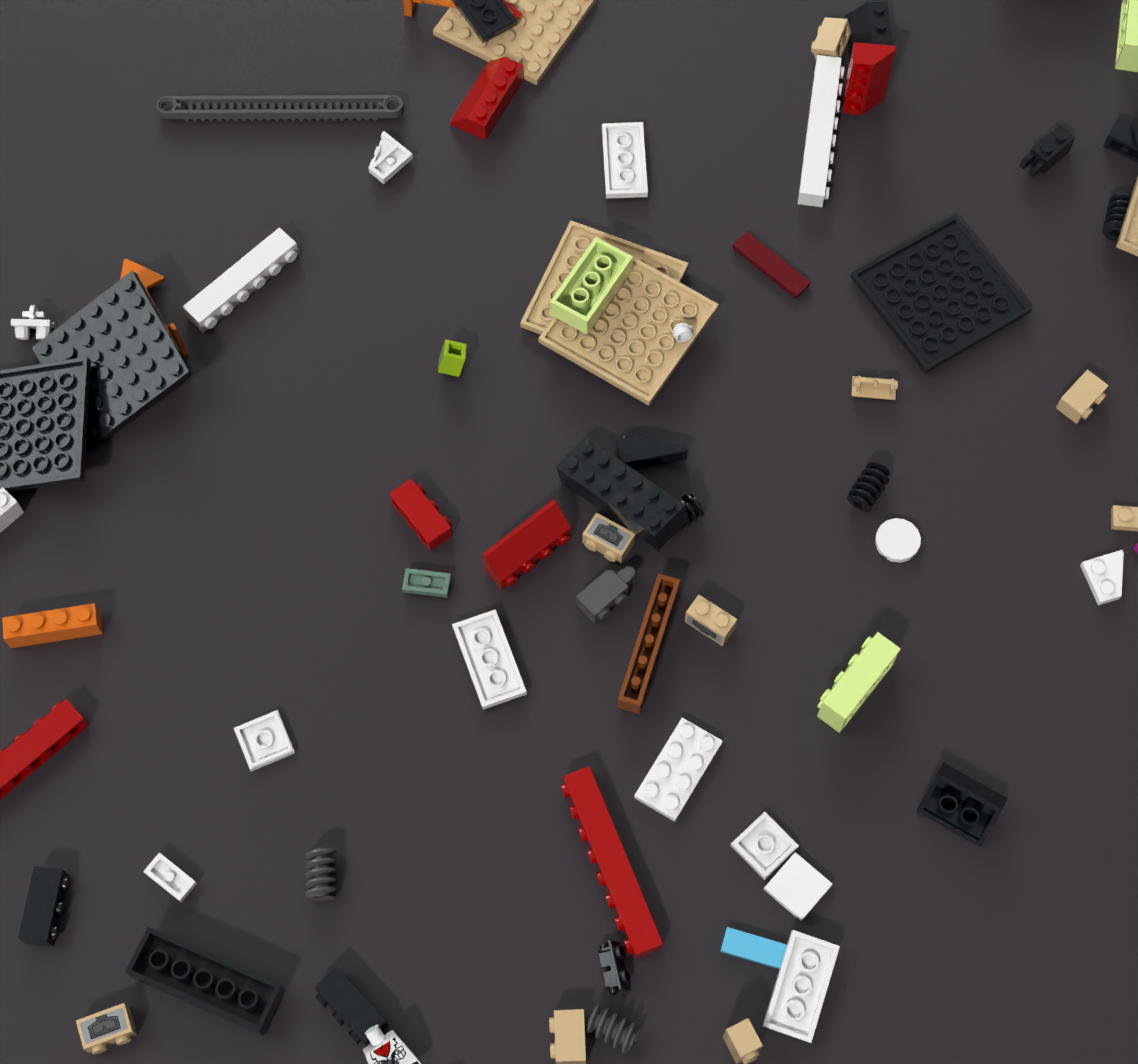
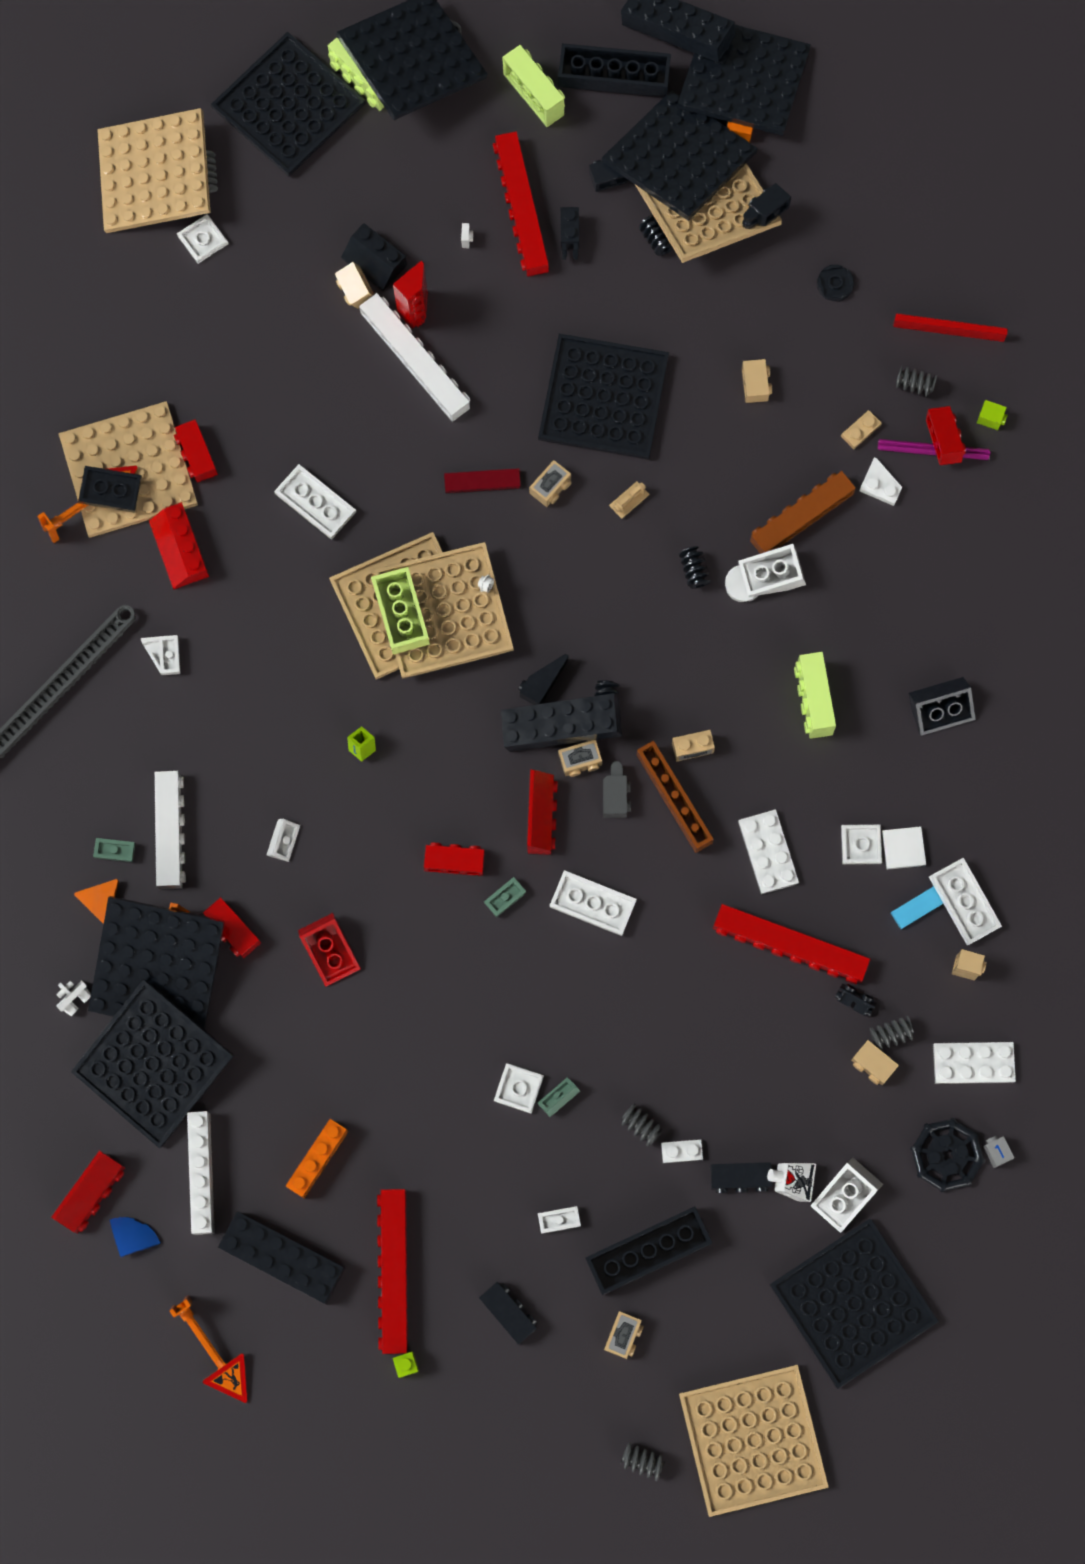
camera: 45 degrees left, 10 degrees up
none -> sand green plate [93,838,136,863]
none -> red brick [174,419,218,483]
none -> red brick [203,897,261,959]
none -> white slope [267,819,300,862]
none -> red slope [298,913,361,987]
none -> white plate [461,223,473,248]
none -> red brick [492,131,549,277]
none -> brick [529,460,571,507]
none -> sand green plate [537,1078,580,1117]
none -> white plate [661,1140,703,1163]
none -> white slope [738,544,806,597]
none -> dark orange brick [750,471,856,554]

